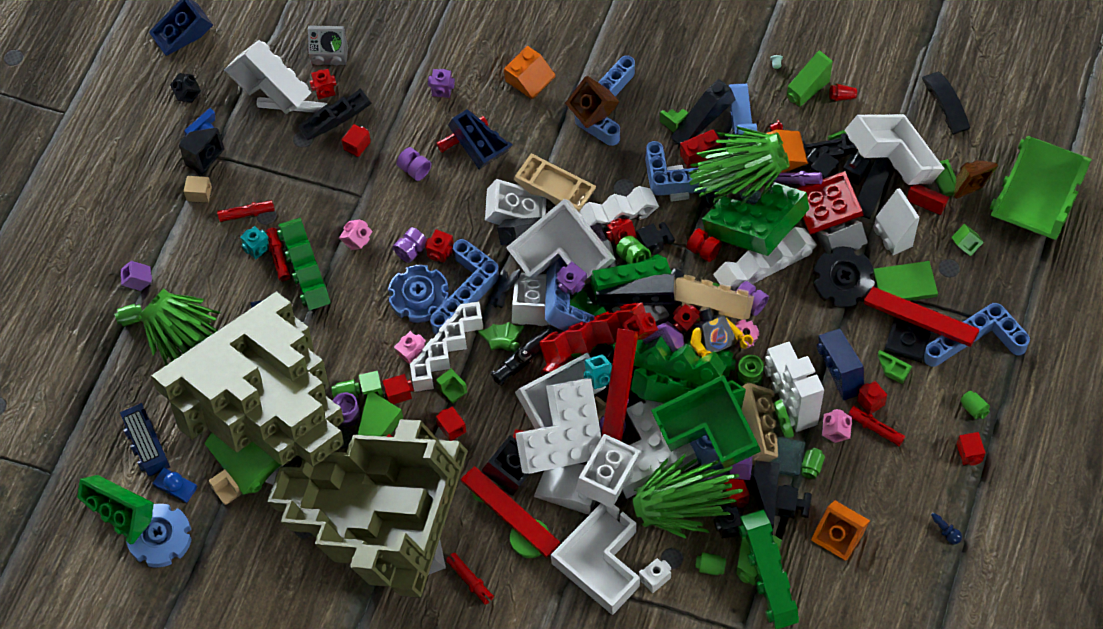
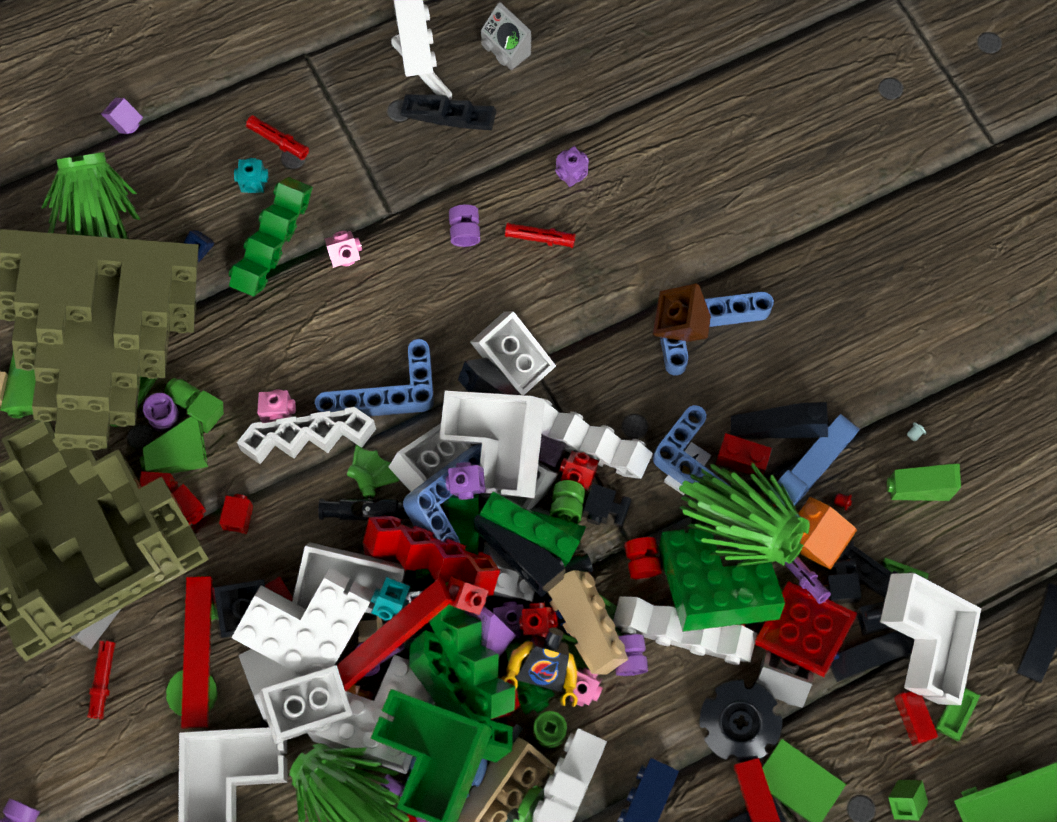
camera: 40 degrees right, 10 degrees up
bright green brick [115,303,142,327] -> none
black slope [178,127,225,175] -> none
blue tile [184,108,215,137] -> none
tan panel [184,176,212,203] -> none
red pin [265,228,291,282] -> none
red brick [309,69,337,99] -> none
red brick [342,124,371,157] -> none
red brick [382,374,414,404] -> none
medium blue piece [388,265,449,323] -> none
medium lavender wheel [393,227,427,263] -> none
red brick [425,229,454,263] -> none
bright green panel [436,368,467,403] -> none
dark blue wedge [448,109,513,170] -> none
black piece [491,269,521,308] -> none
orange slope [504,46,555,99] -> none
tan slope [514,153,596,212] -> none
bright green panel [660,109,688,132] -> none
red cone [829,83,857,101] -> none
white slope [873,188,919,255] -> none
reddish brown slope [954,160,999,199] -> none

